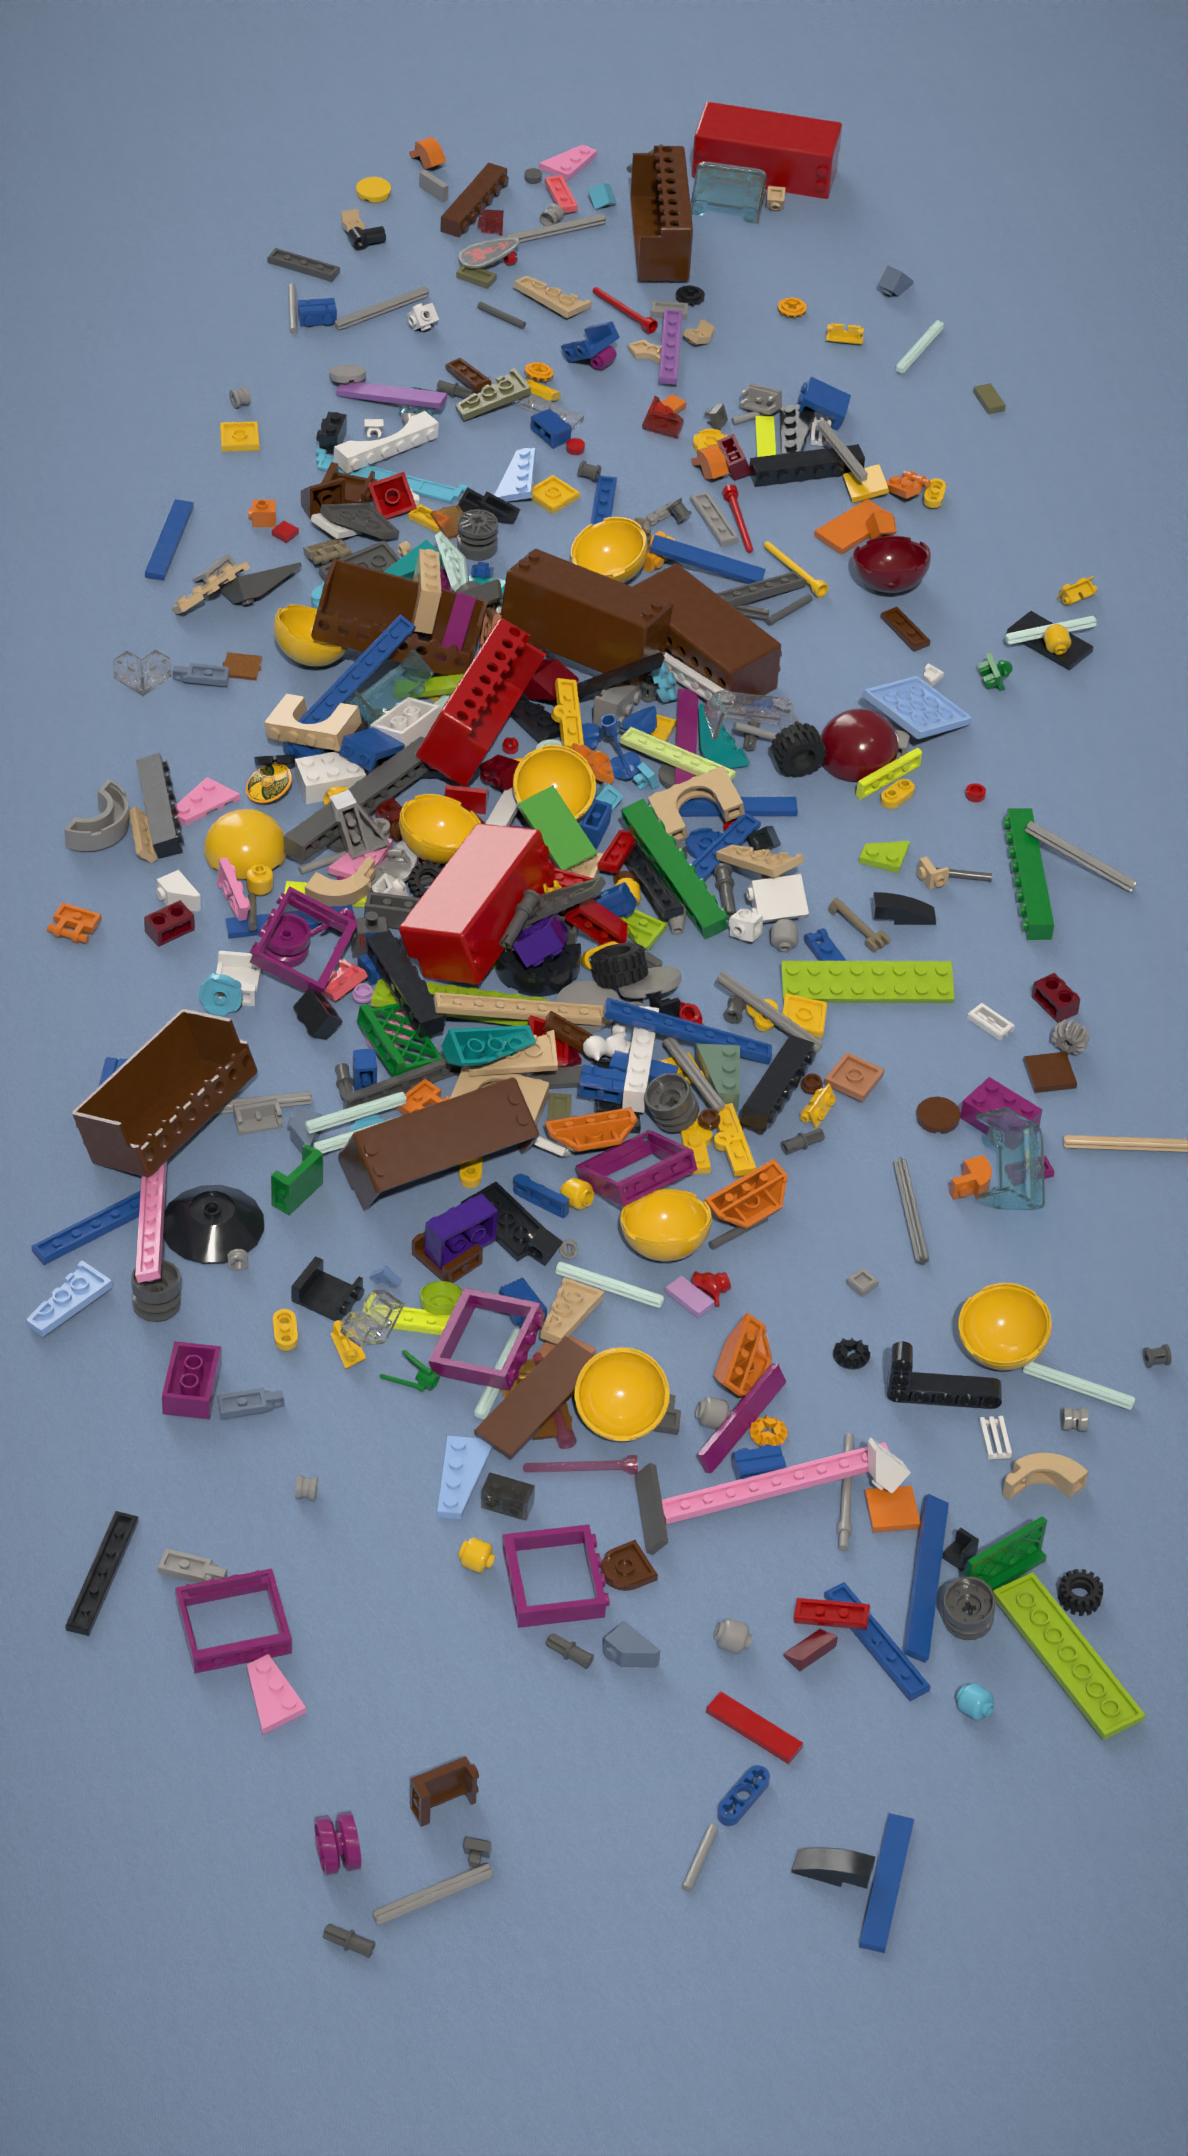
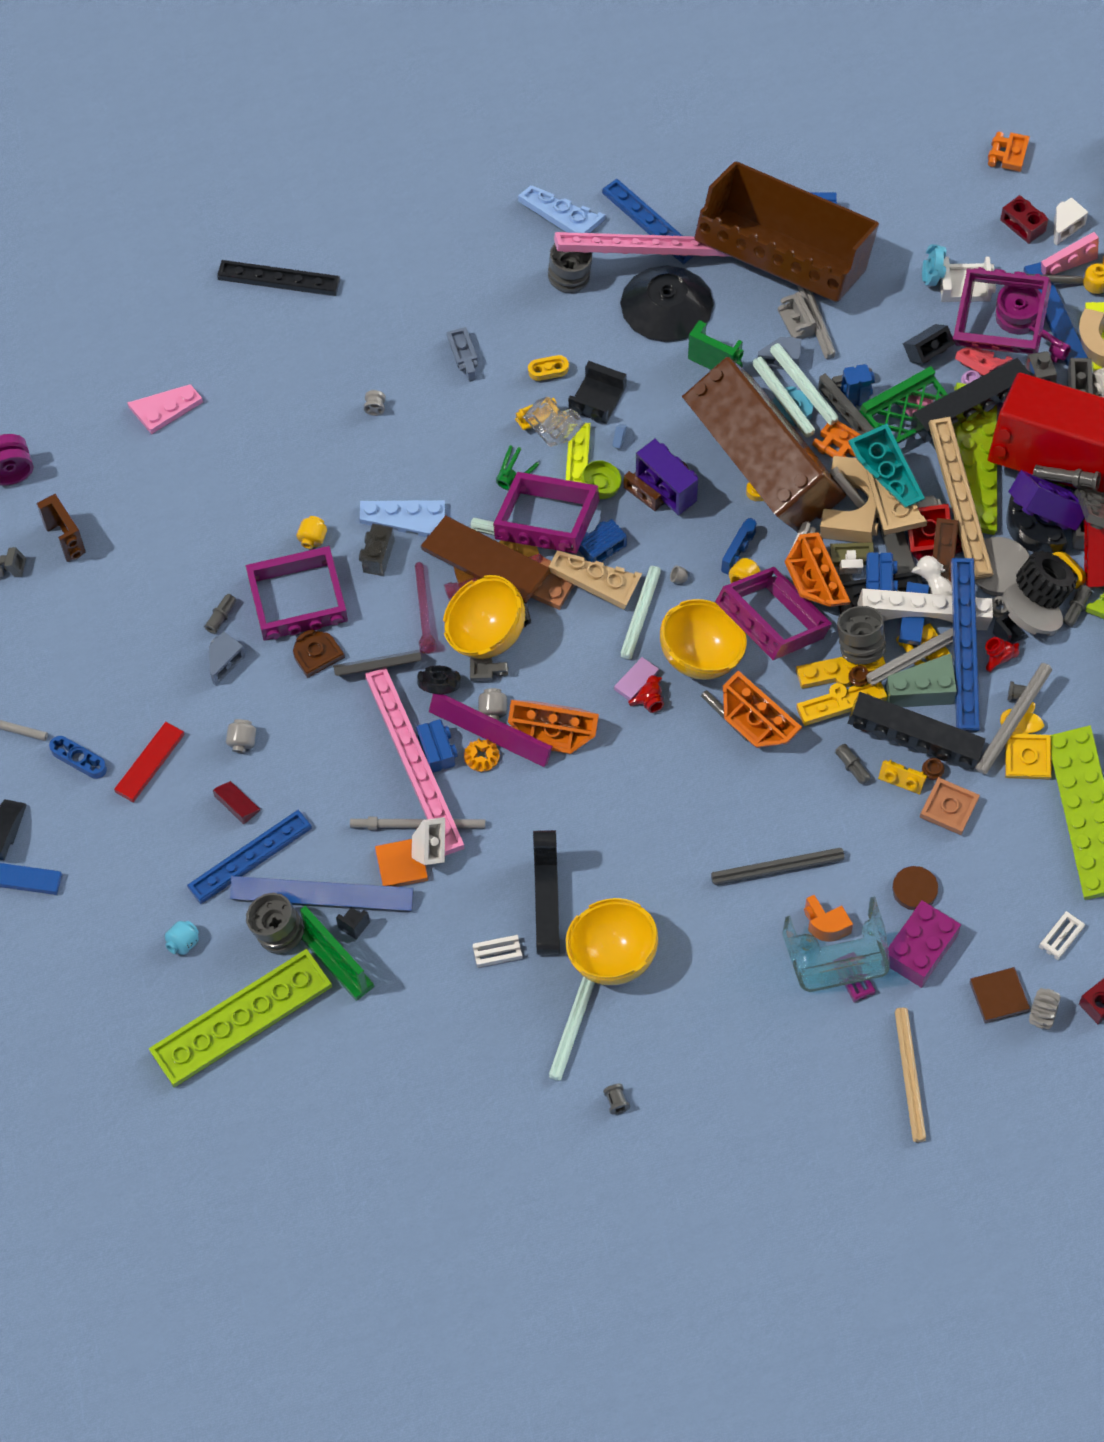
camera: 90 degrees right, 15 degrees up
light grey hinge [157,1549,227,1583] -> none
magenta brick [162,1341,222,1419] -> none
magenta window [175,1568,292,1674] -> none
light grey bush [228,1249,248,1271] -> none
black tile [461,1182,545,1262] -> none
black brick [523,1225,563,1266] -> none
red tile [794,1598,871,1630] -> none
black gear [833,1337,871,1369] -> none
light grey tile [846,1268,879,1297] -> none
tan arch [1002,1453,1089,1500] -> none
black tyre [1058,1569,1104,1616] -> none
light grey wheel [1062,1407,1088,1432] -> none
none -> black tile [417,665,461,694]
none -> white tile [839,550,863,574]

